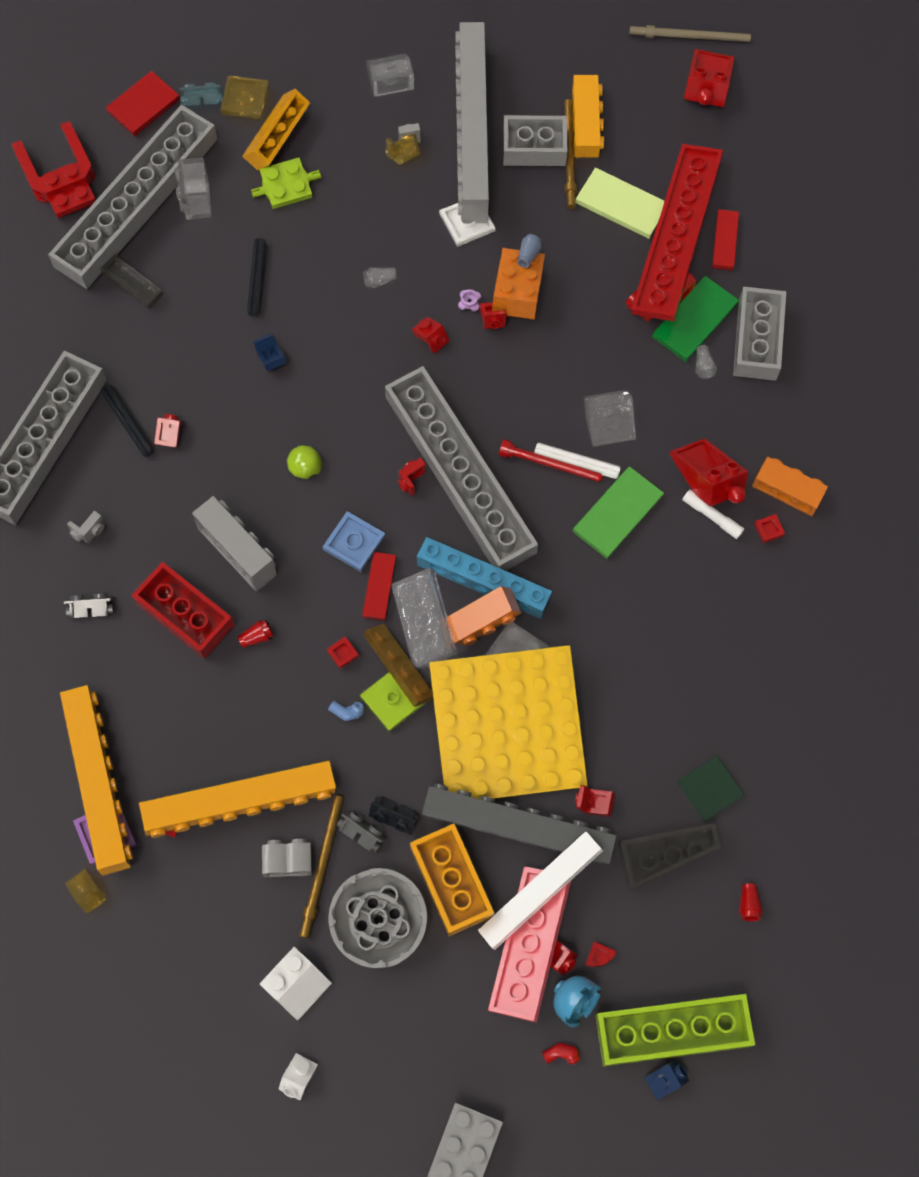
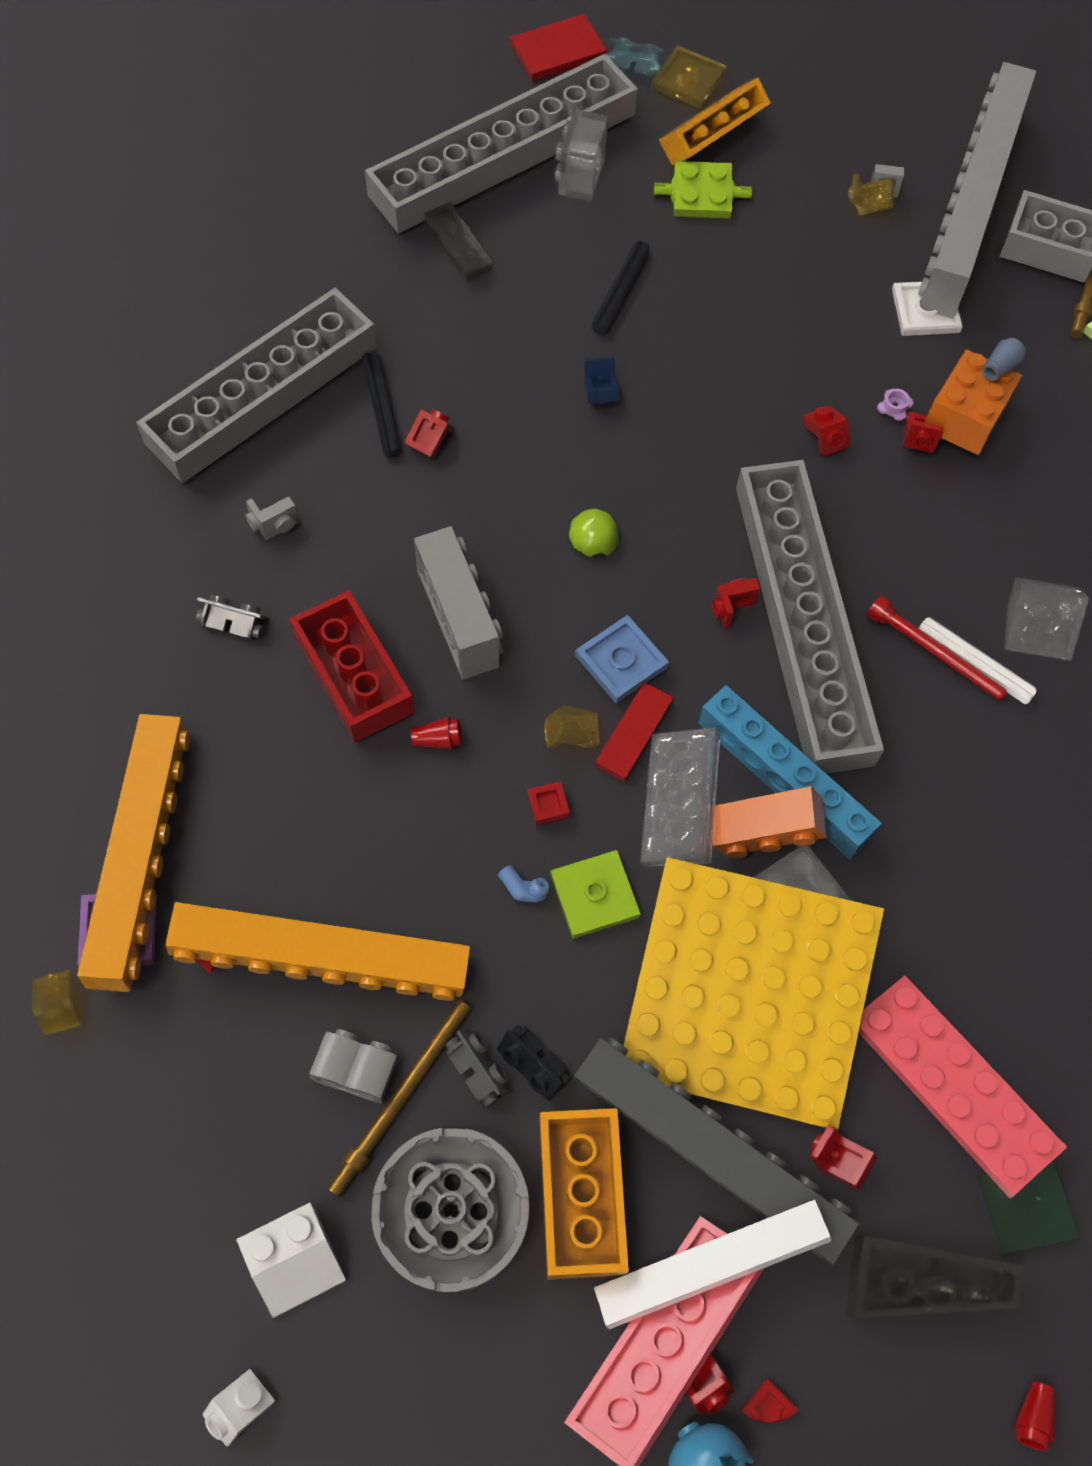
camera: 20 degrees right, 5 degrees down
red plate [11,121,96,219] -> none
clear cone [363,267,396,289] -> none
pearl gold plate [363,624,433,707] -> none
clear slope [366,53,414,97] -> none
bright green tile [572,466,664,559] -> none
none -> clear yellow bracket [544,705,600,749]
none -> coral plate [858,975,1067,1199]

